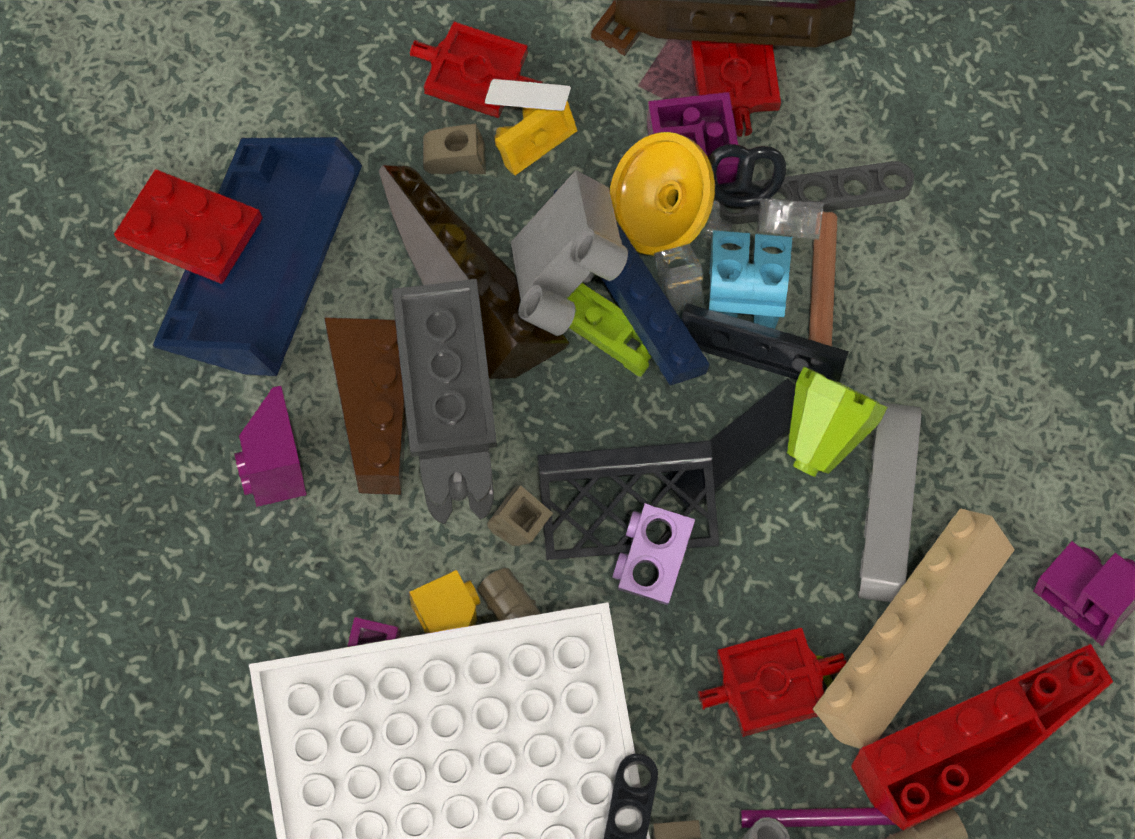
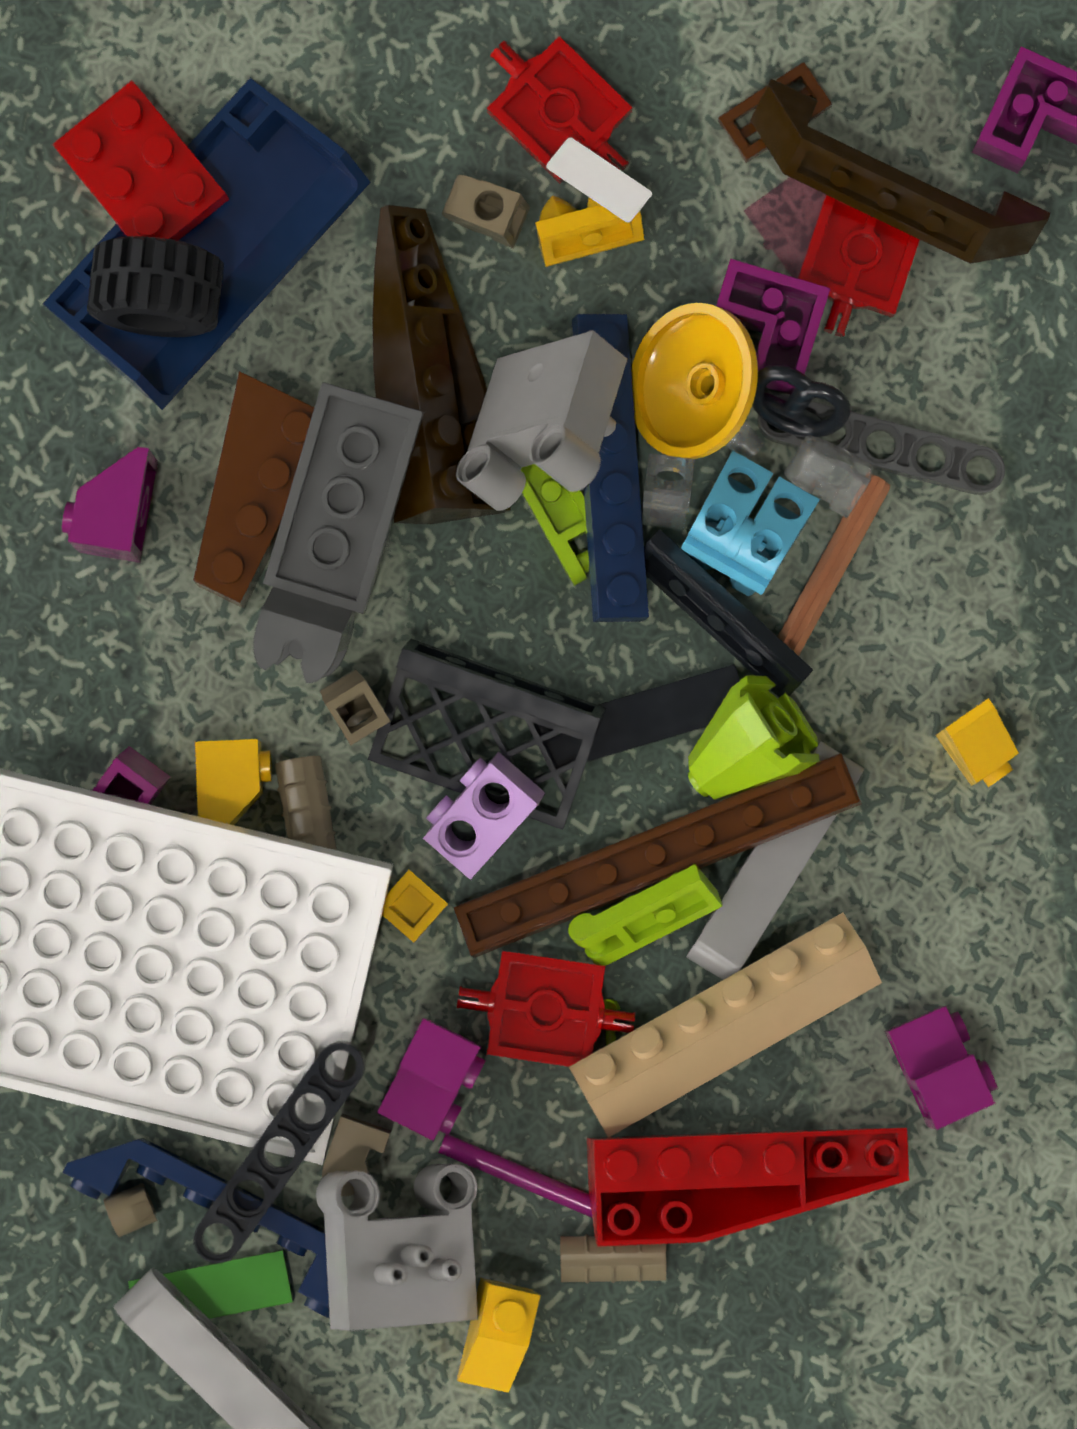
camera: 25 degrees right, 20 degrees up
none -> black tyre [87,236,224,337]
none -> magenta brick [377,1018,486,1141]
none -> yellow plate [382,870,448,943]
none -> reddish brown tile [454,753,862,958]
none -> lime plate [568,864,723,966]
none -> yellow slope [935,698,1019,787]

